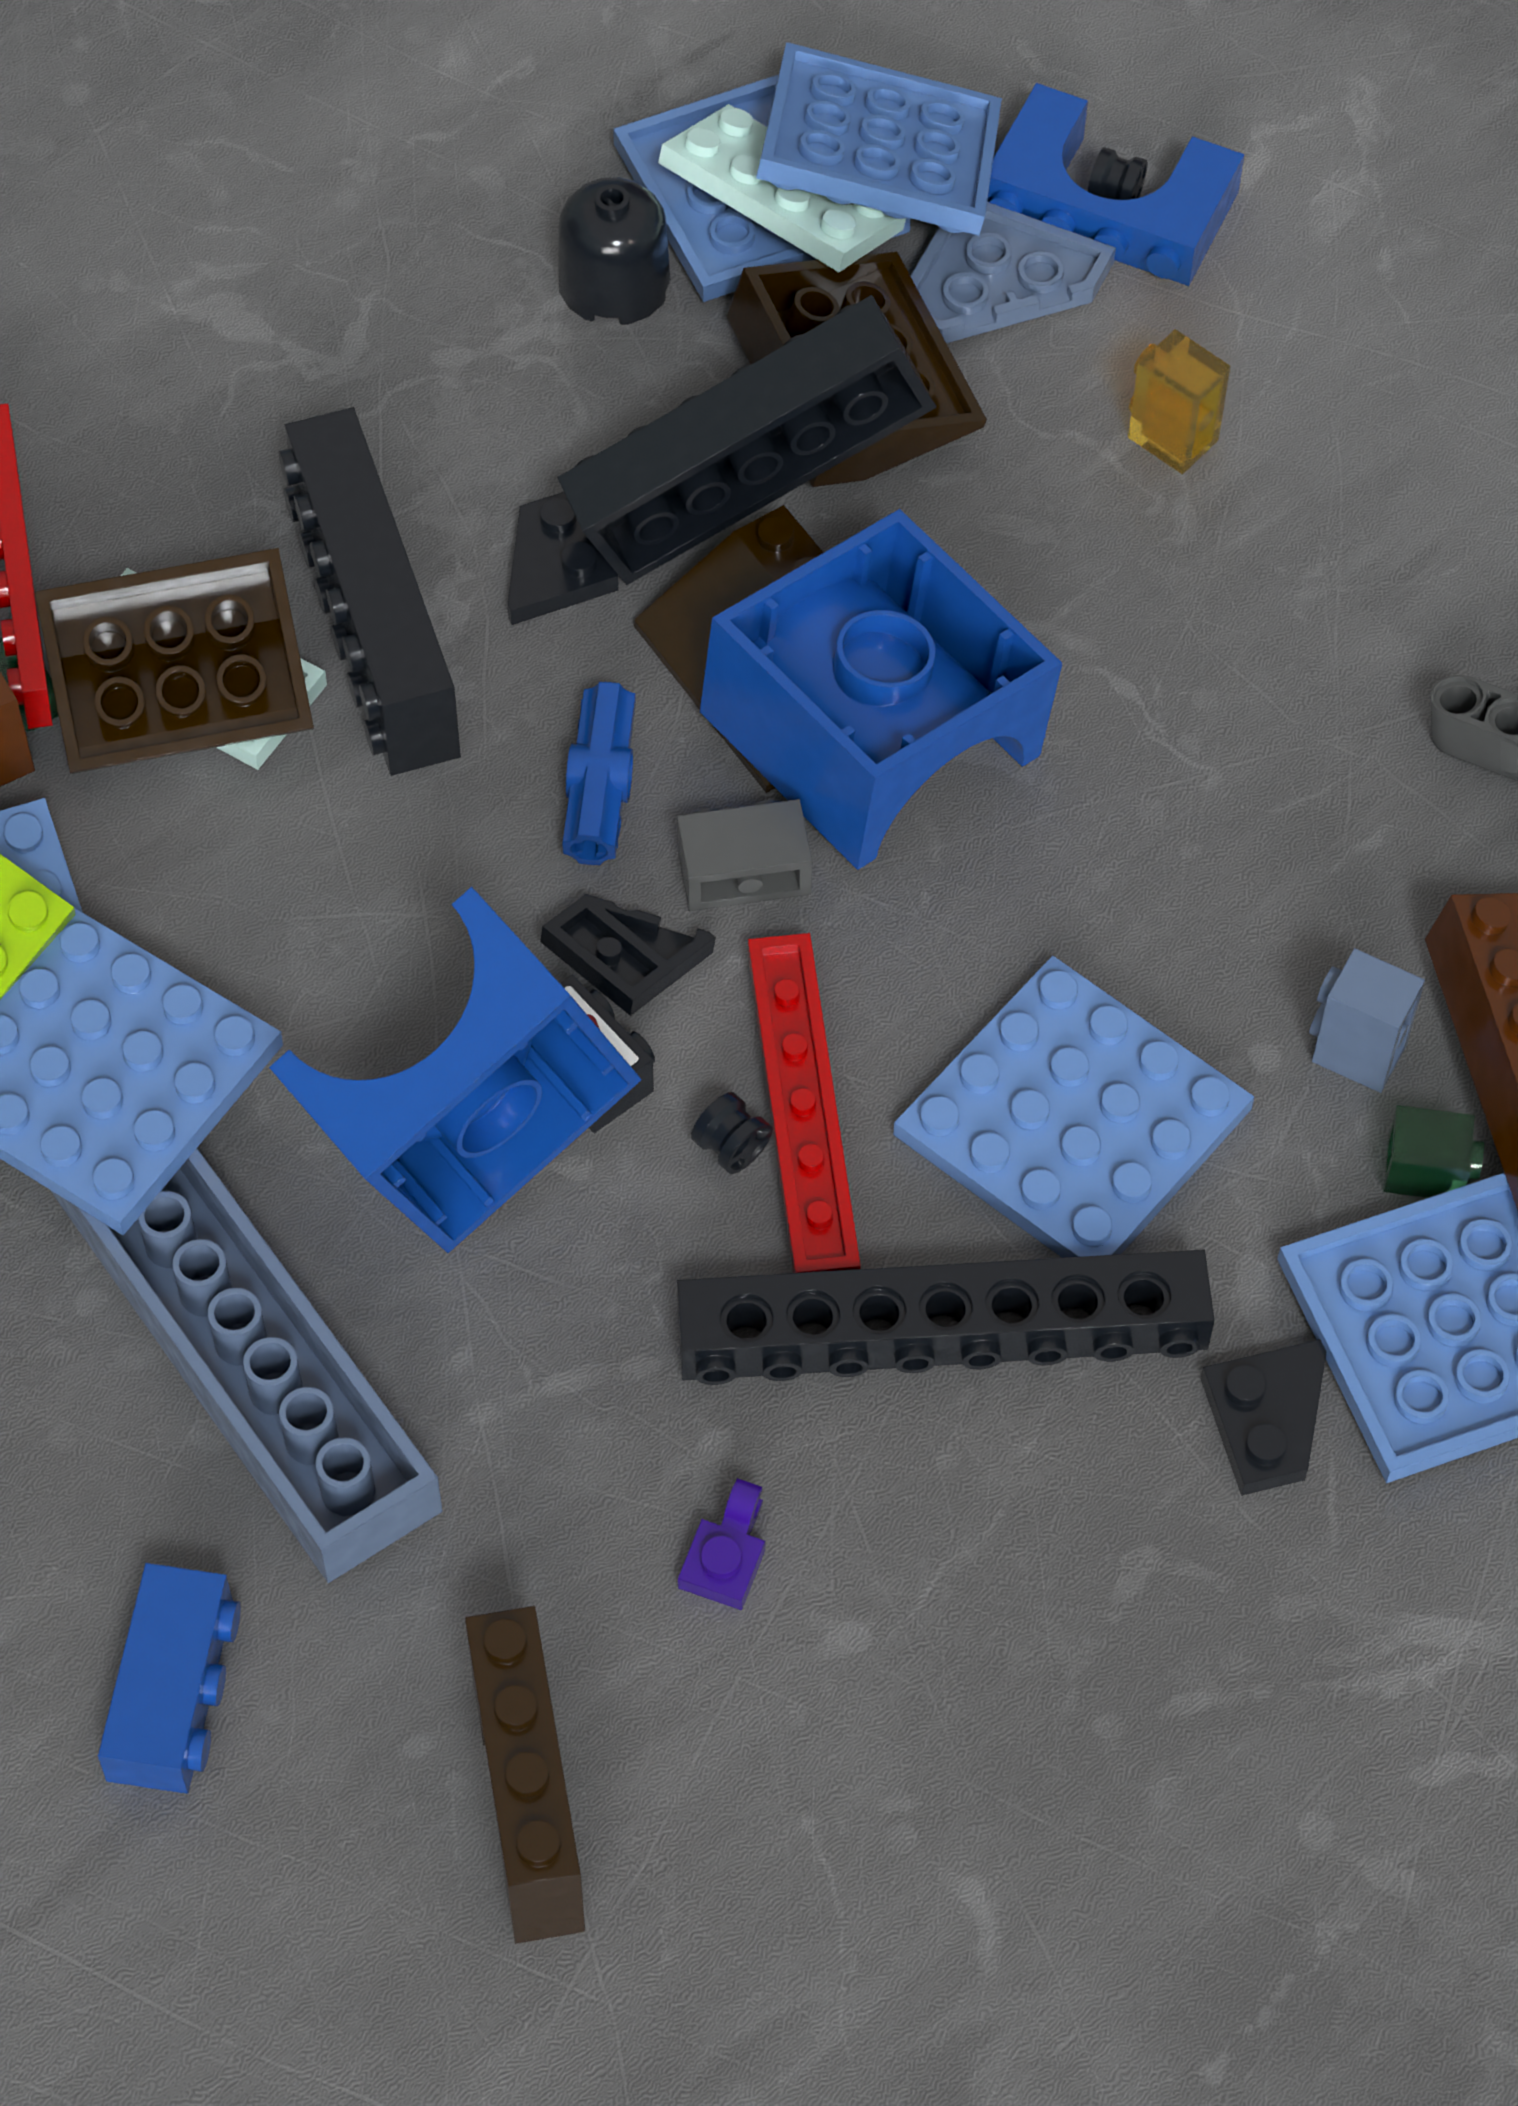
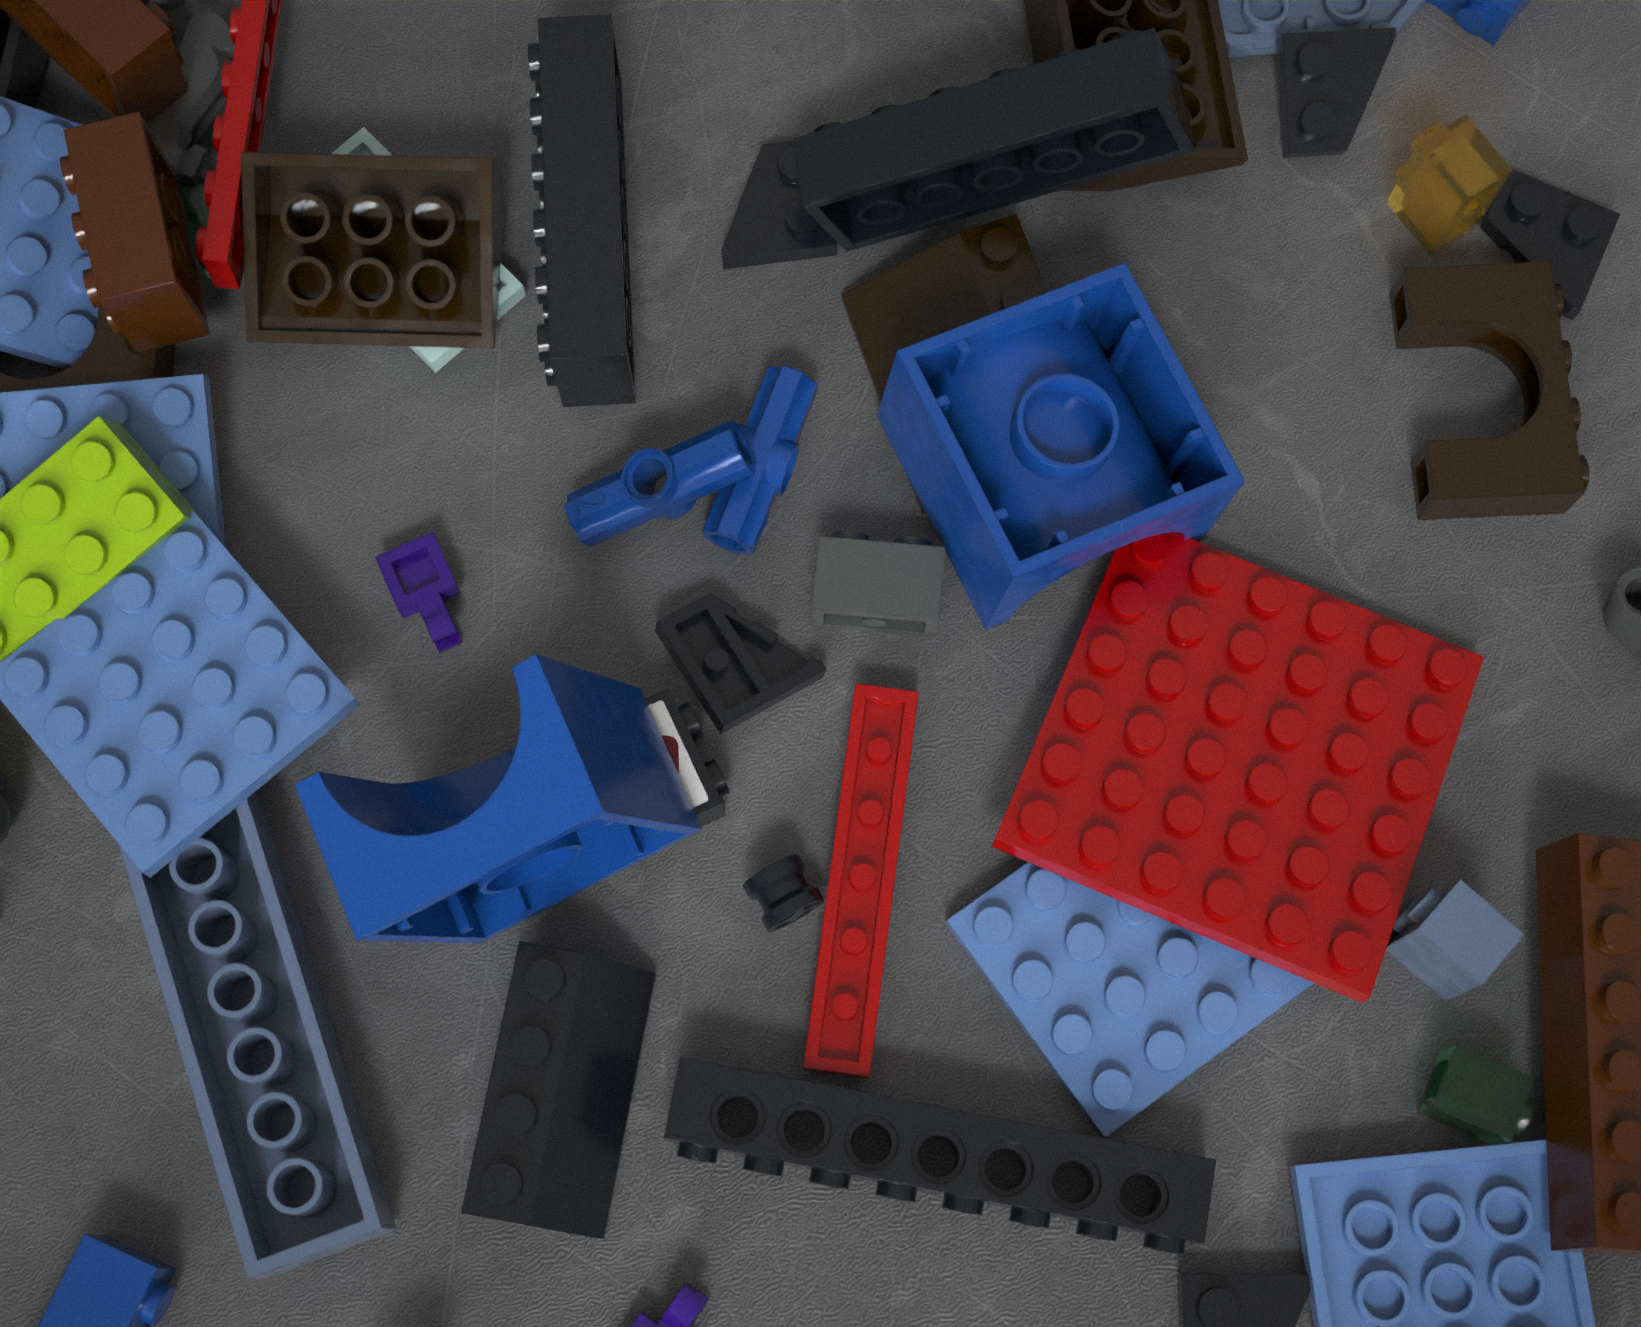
camera: 15 degrees right, 15 degrees up
none -> dark purple plate [375,532,462,653]
none -> black slope [461,941,656,1239]
none -> blue piece [564,420,757,547]
none -> red plate [991,532,1484,1003]
none -> black wing [1277,27,1396,158]
none -> dark brown arch [1389,261,1589,520]
none -> black wing [1480,168,1620,320]

